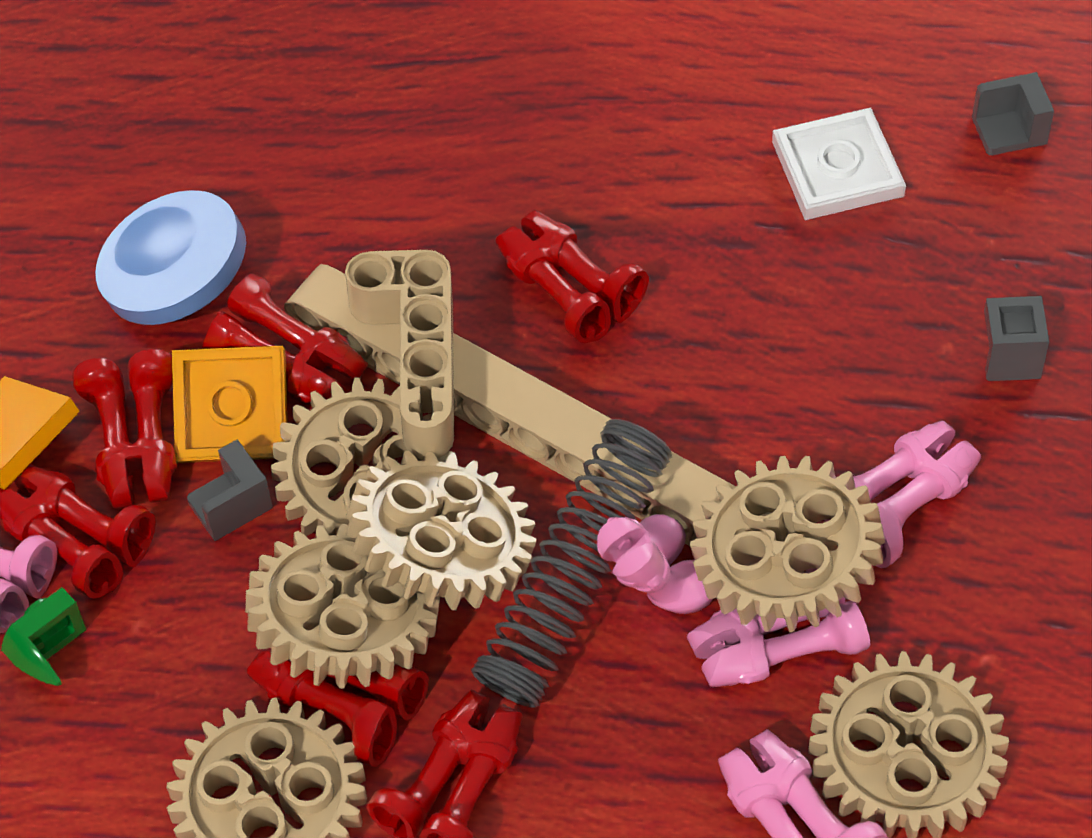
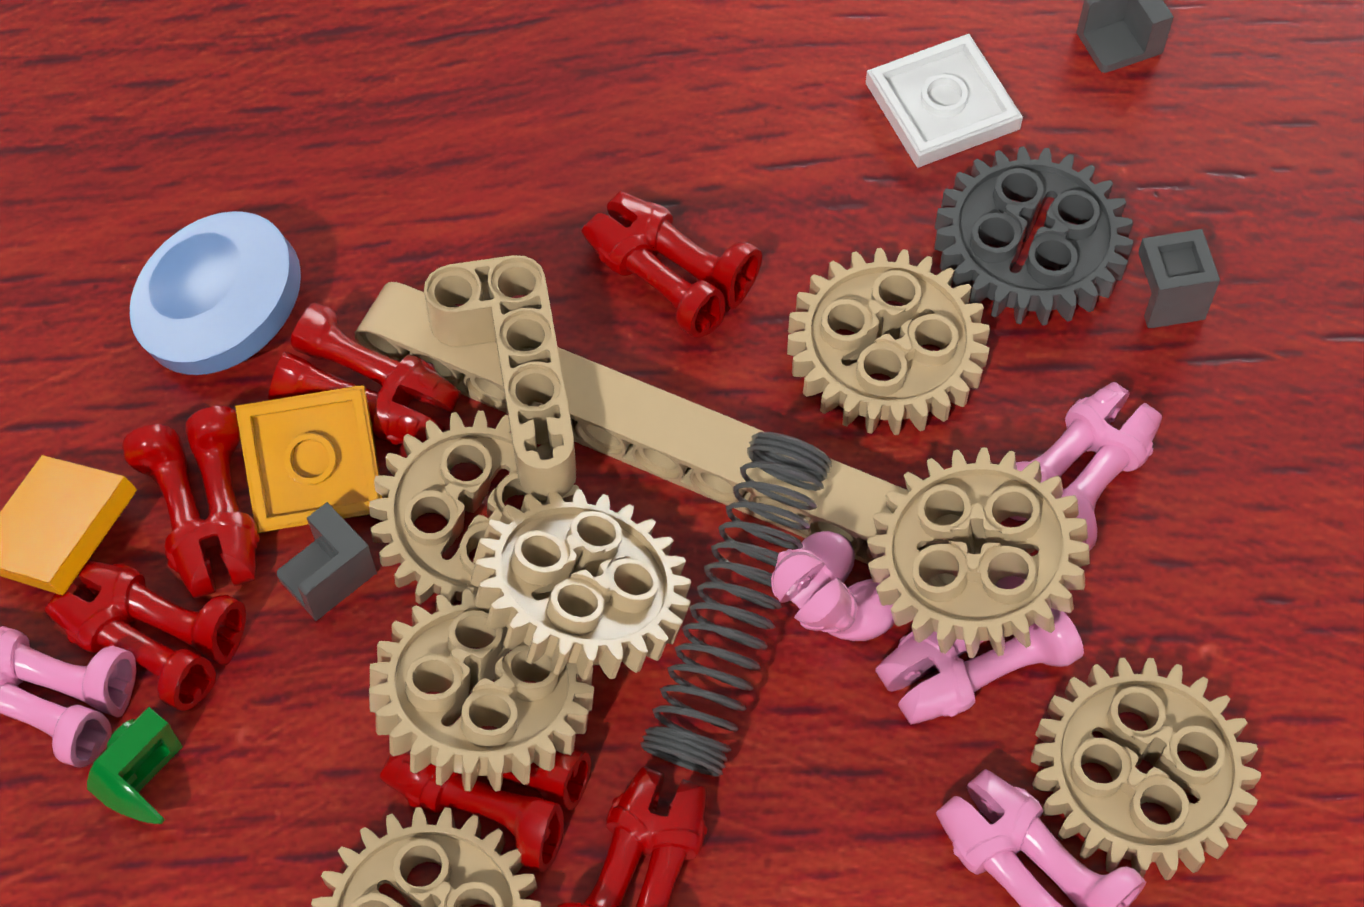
camera: 10 degrees left, 5 degrees up
none -> tan gear [787,248,990,435]
none -> dark grey gear [934,146,1133,325]

